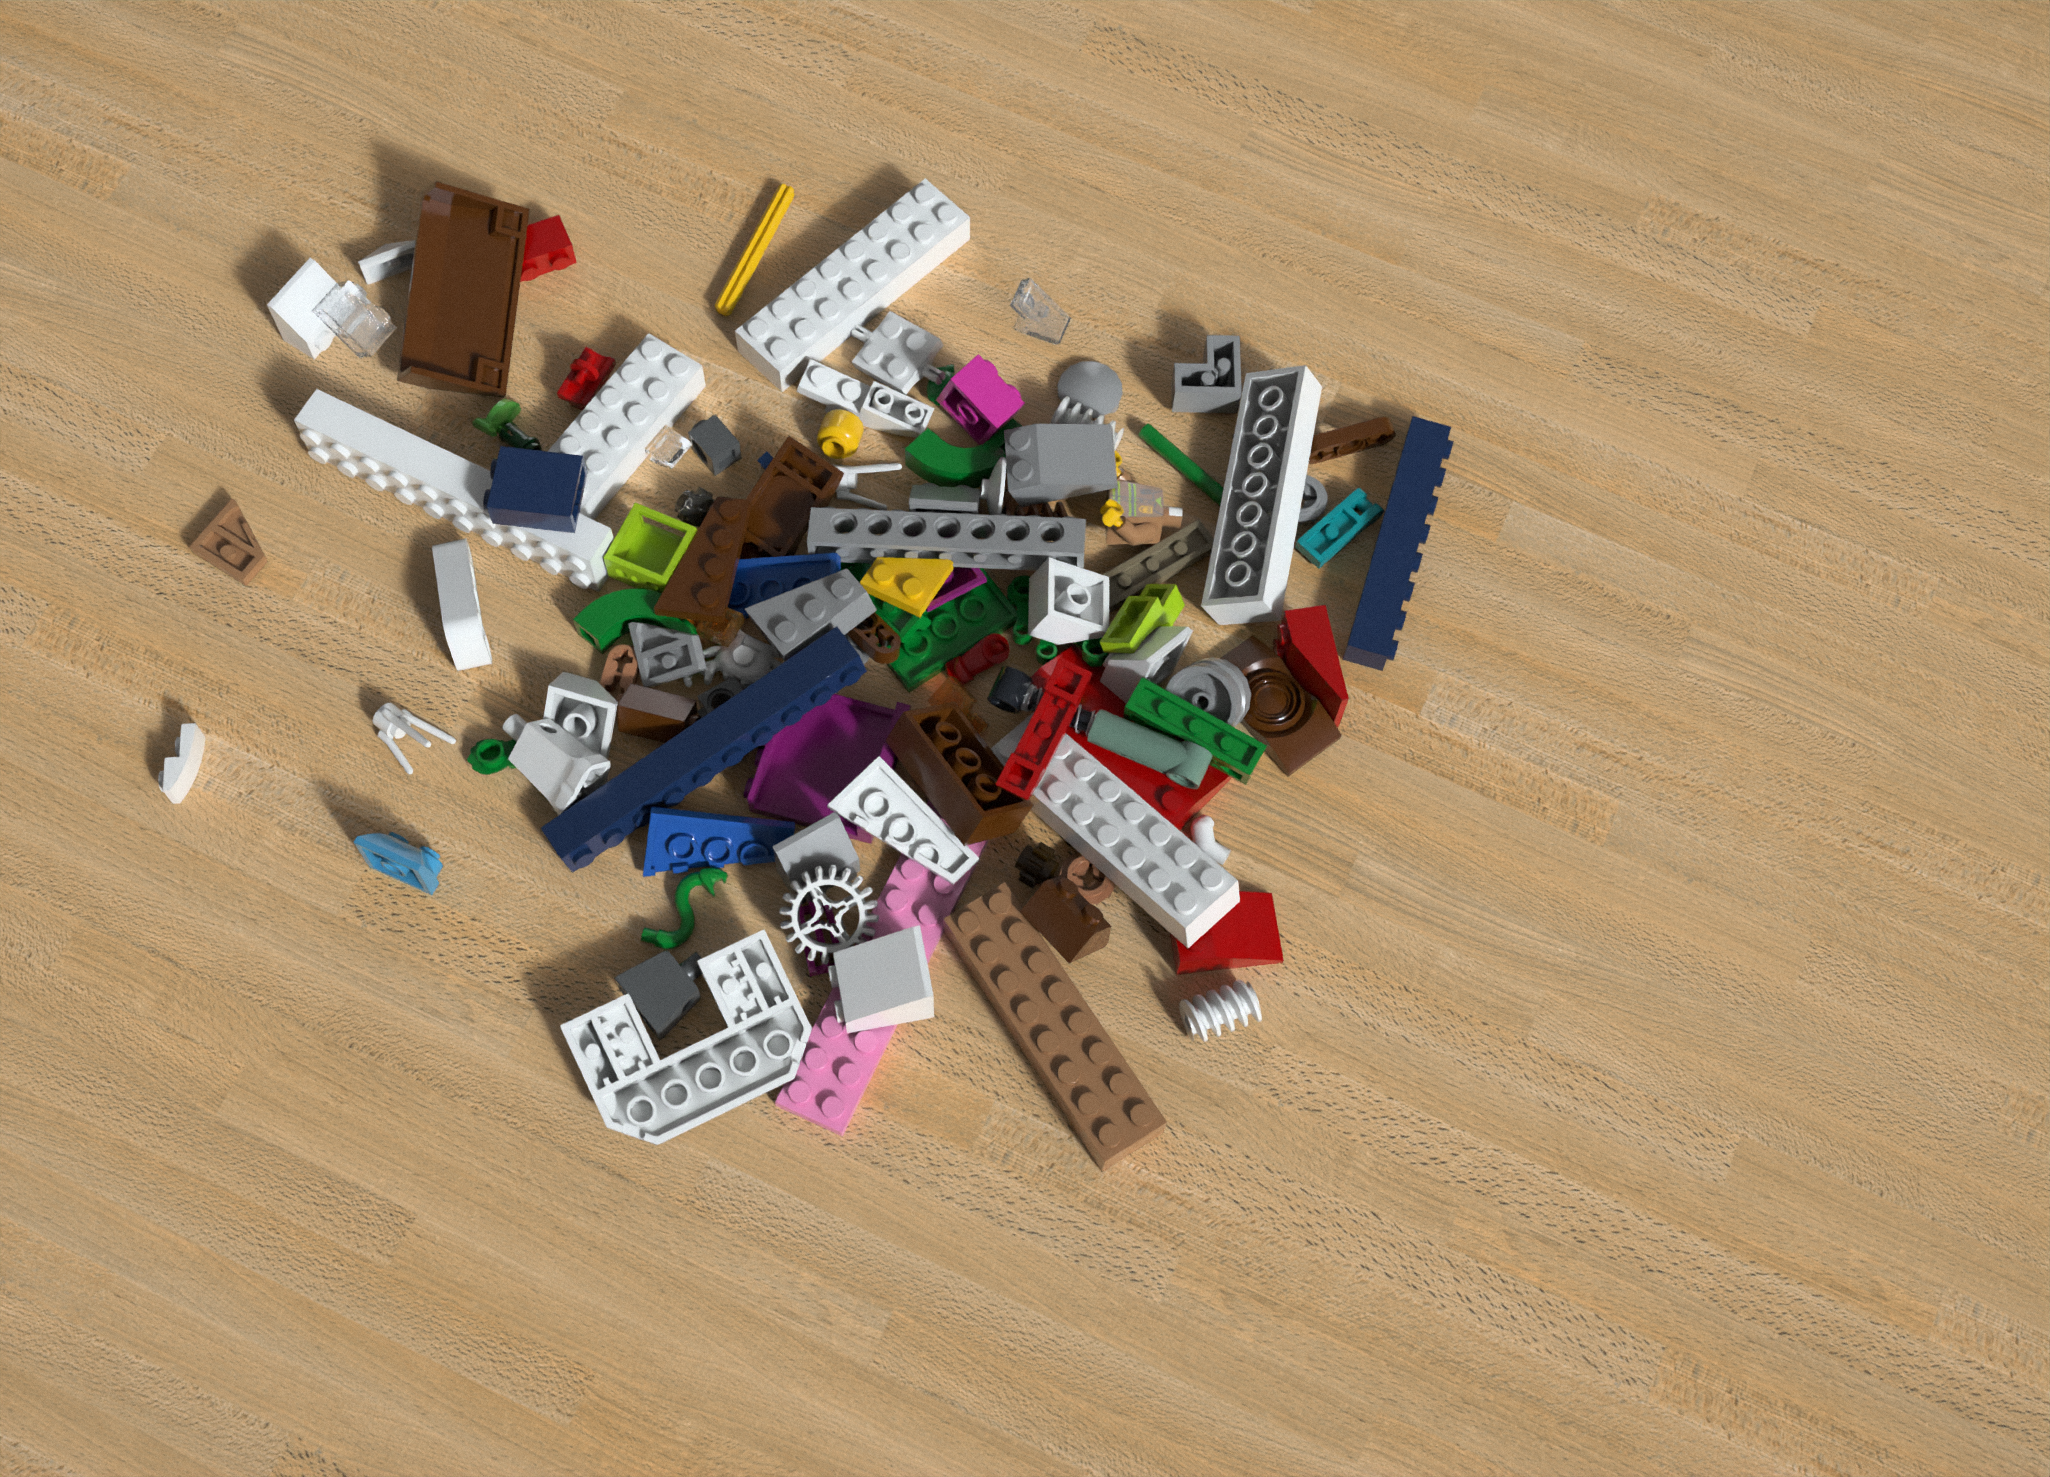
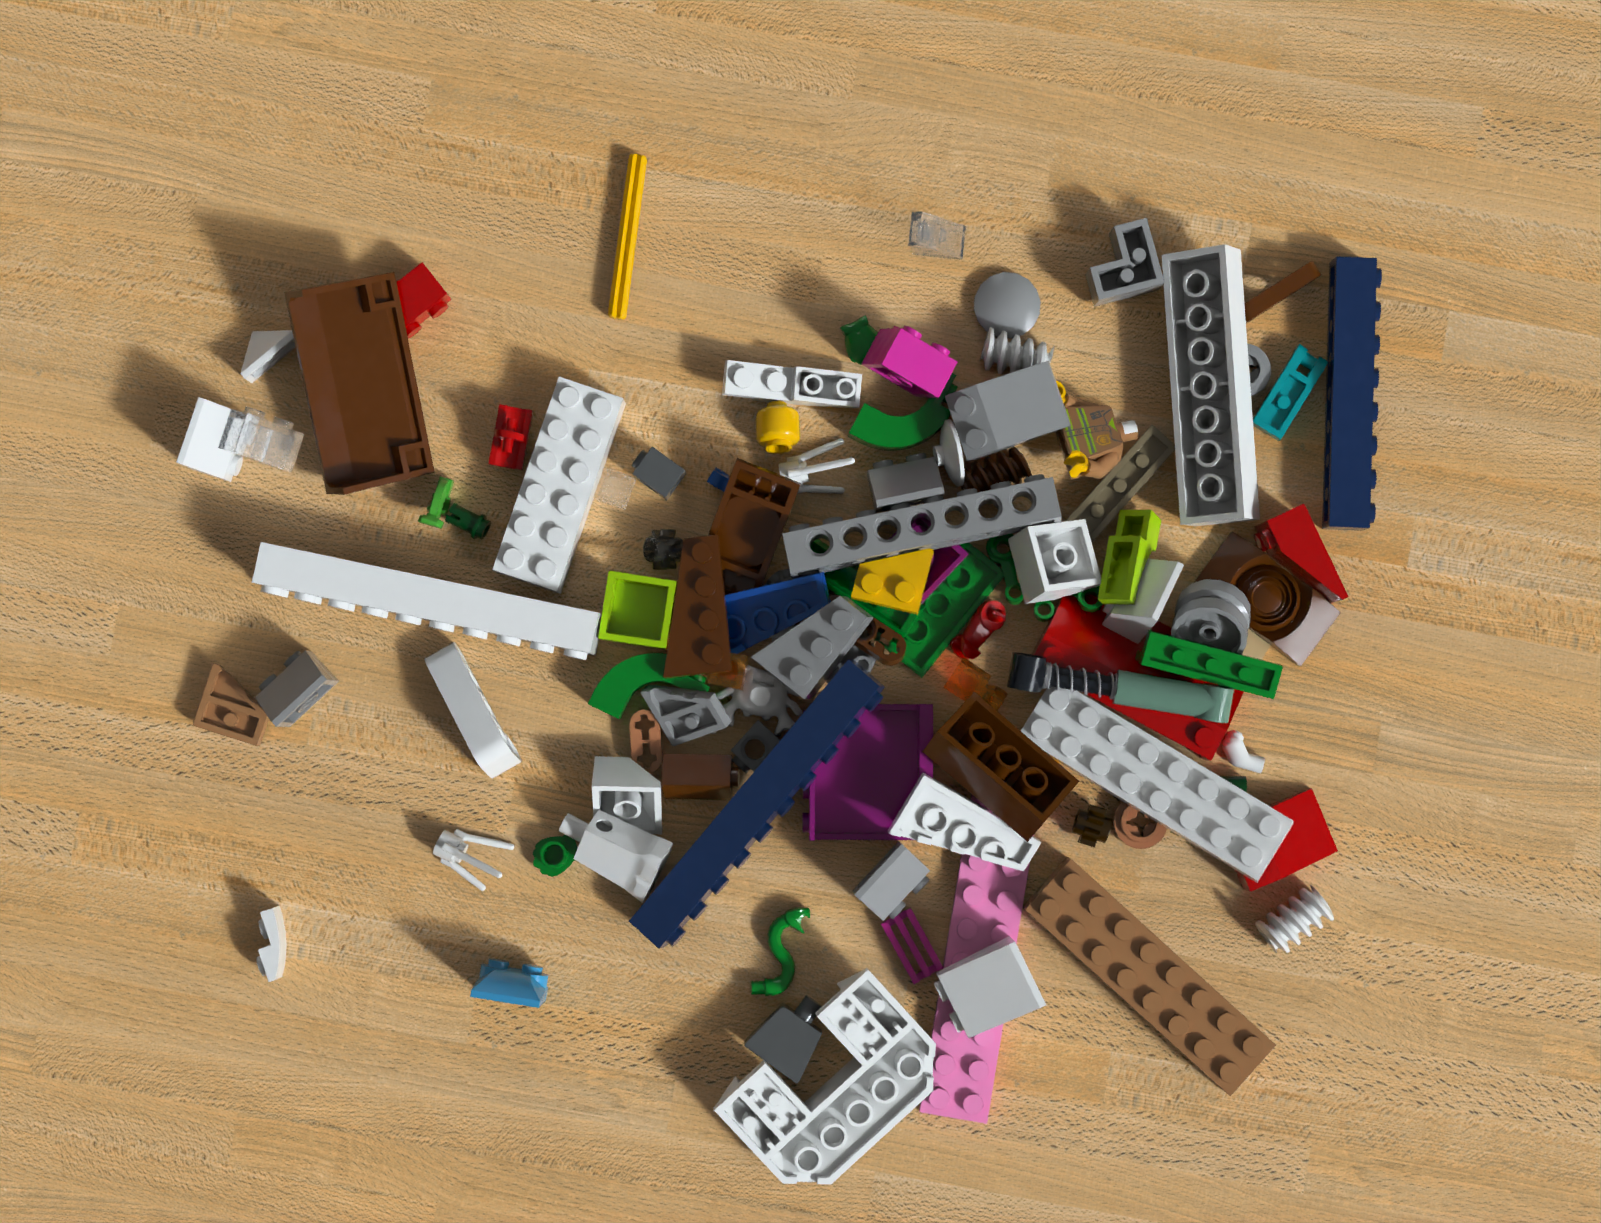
camera: 15 degrees left, 20 degrees up
dark blue brick [483,446,588,533] -> none
blue wing [643,807,795,877] -> none
white brick [735,178,970,392] -> none
white gear [779,865,879,964] -> none
white plate [851,311,945,395] -> none
red slope [995,657,1092,801] -> none
reddish brown slope [1020,875,1111,964] -> none
green piece [1138,423,1224,506] -> none
none -> light grey slope [255,650,339,727]

